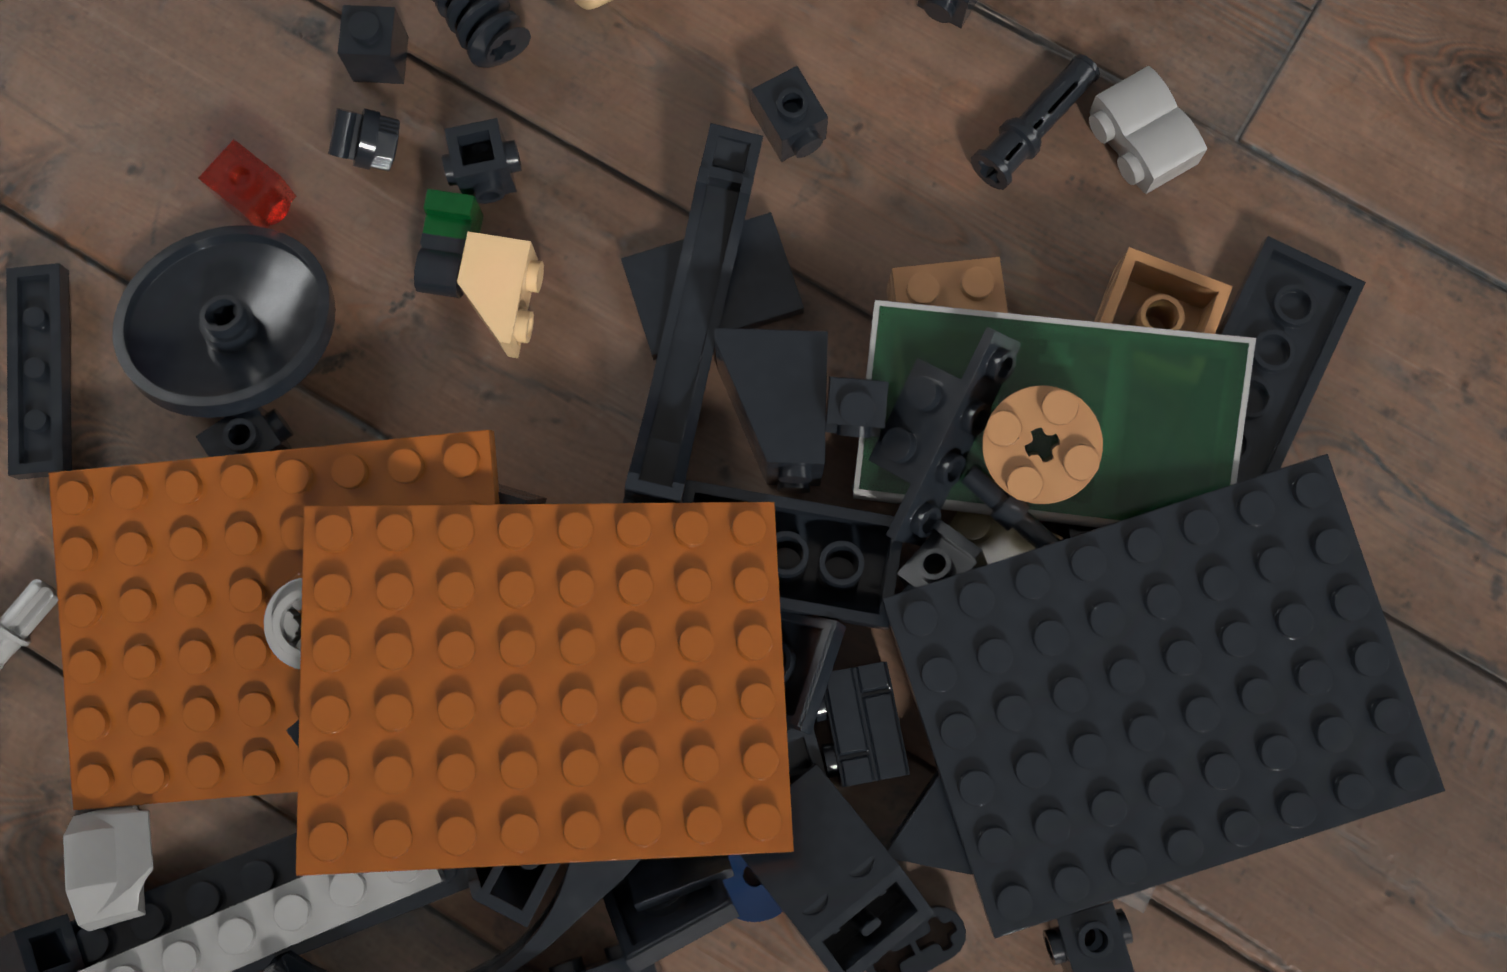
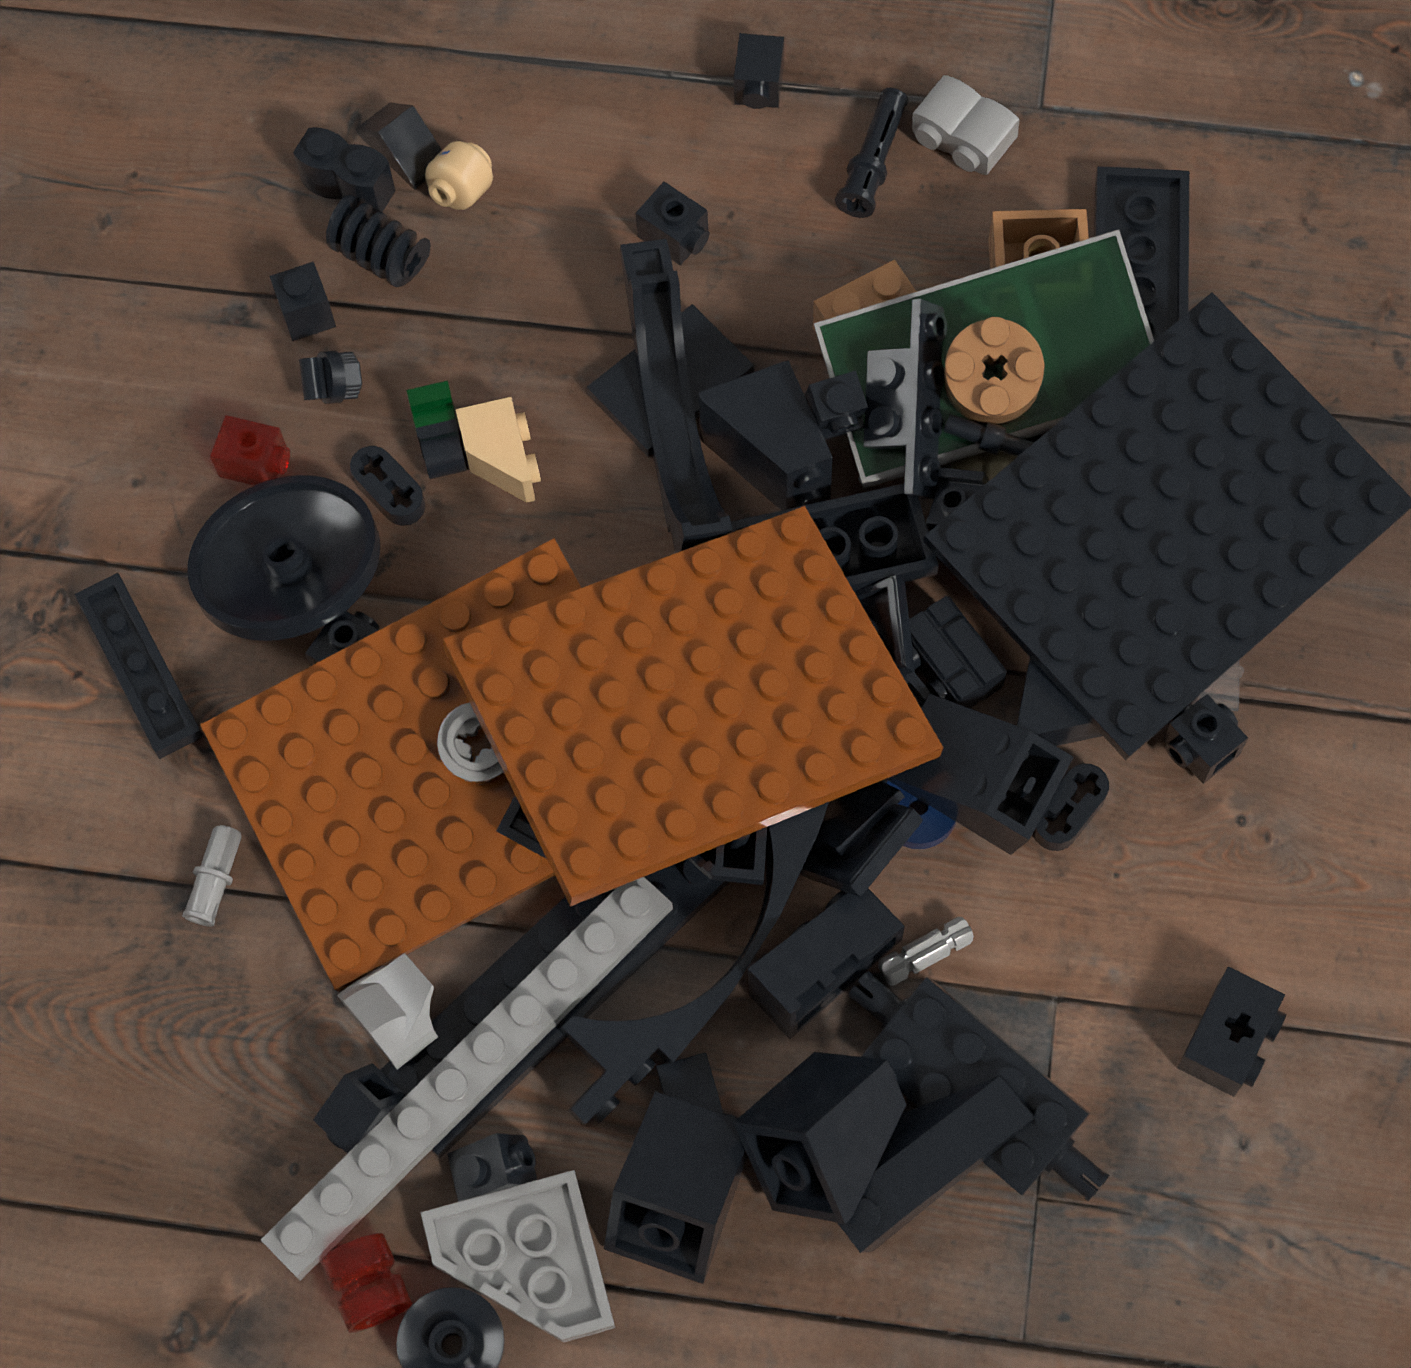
camera: 20 degrees left, 10 degrees down
black brick [442,118,522,204] -> none
none -> black beam [350,446,426,526]

